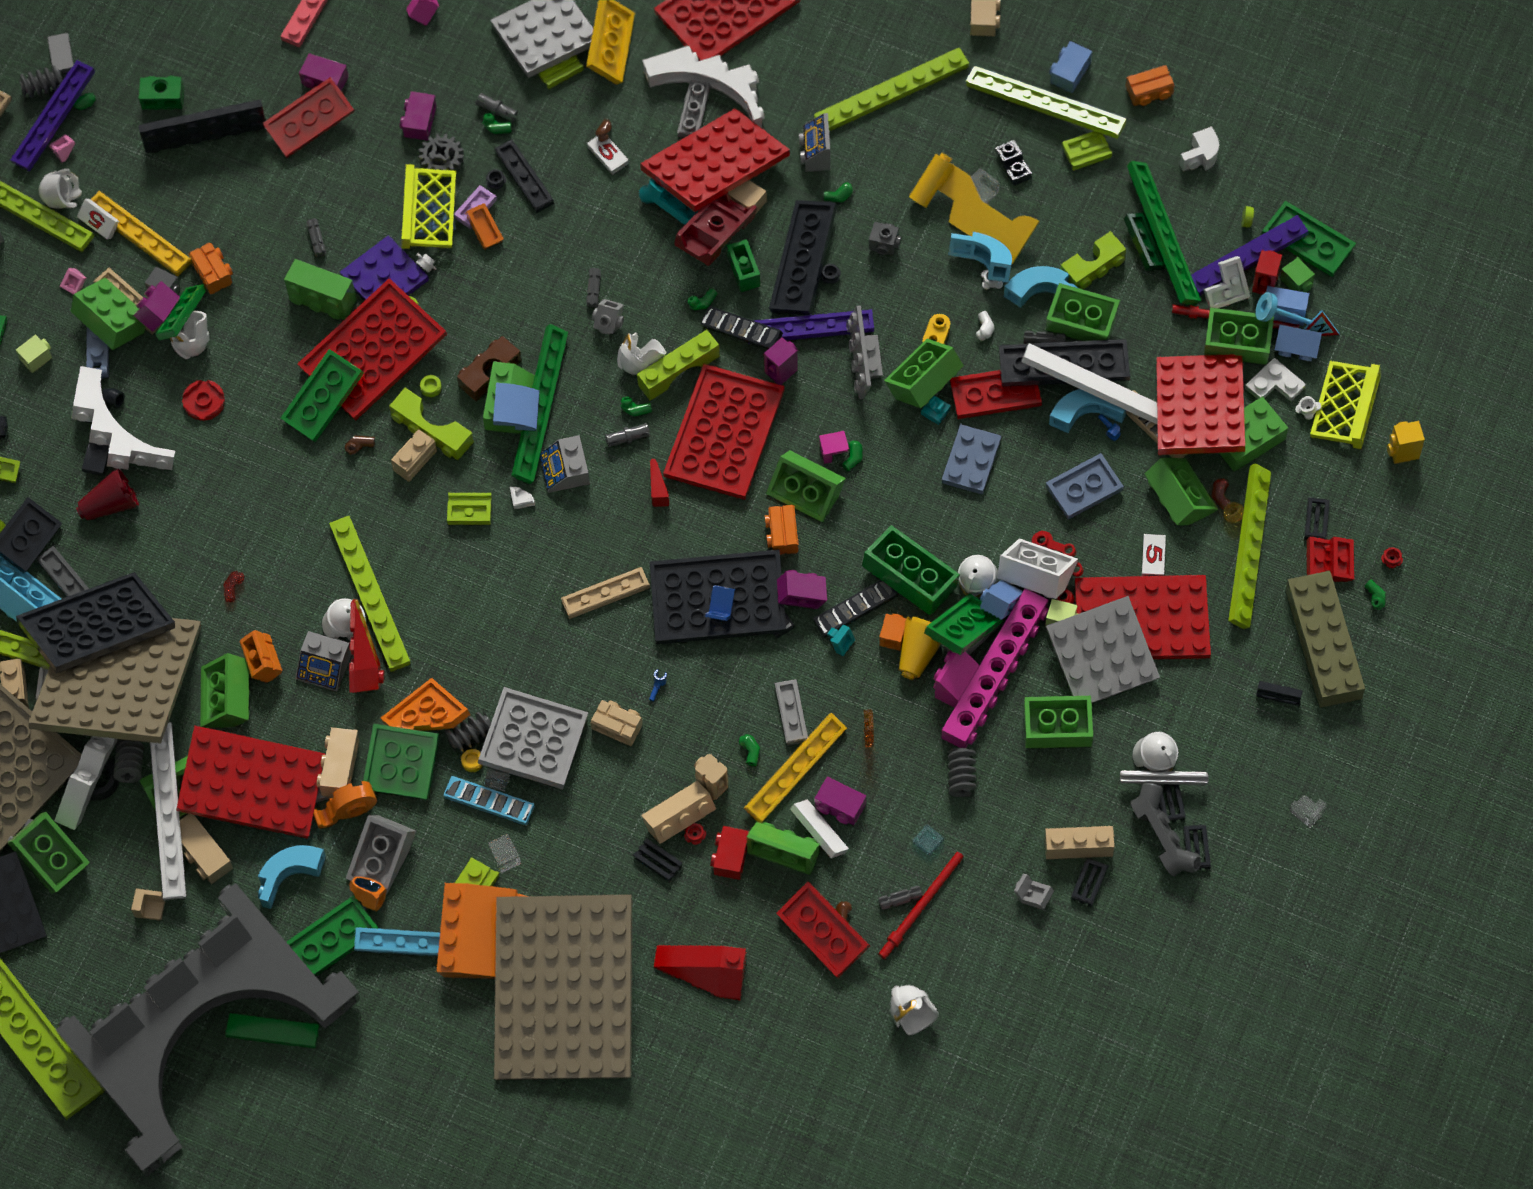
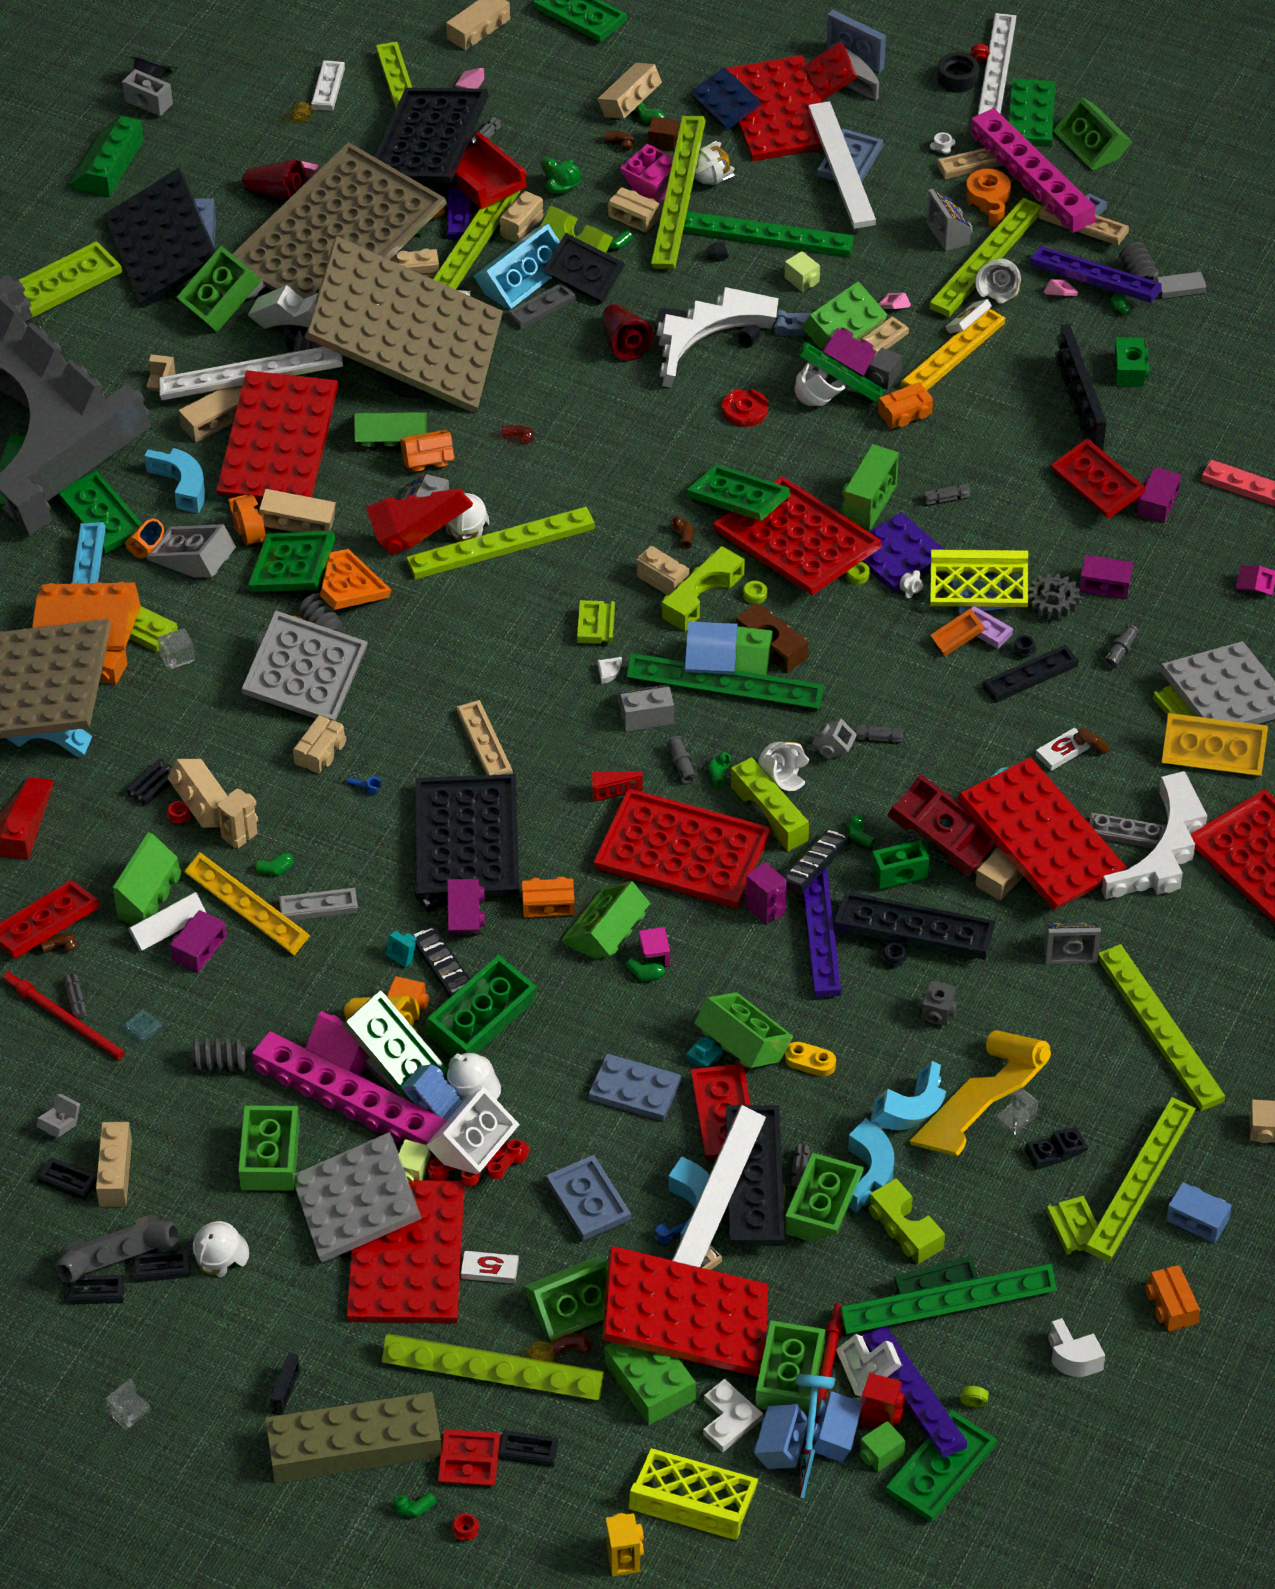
camera: 90 degrees right, 15 degrees down
black plate [16,572,175,673] -> none
tile [443,776,535,826] -> none
green arm [483,113,512,134] -> none
blue bracket [705,585,735,621] -> none
red brick [710,826,749,880] -> none
green arm [824,183,853,203] -> none
light grey bracket [846,306,883,399] -> none
clear orange tile [864,709,874,747] -> none
white arm [976,311,995,341] -> none
light grey axle [1120,771,1209,785] -> none
white plate [1296,396,1321,420] -> none

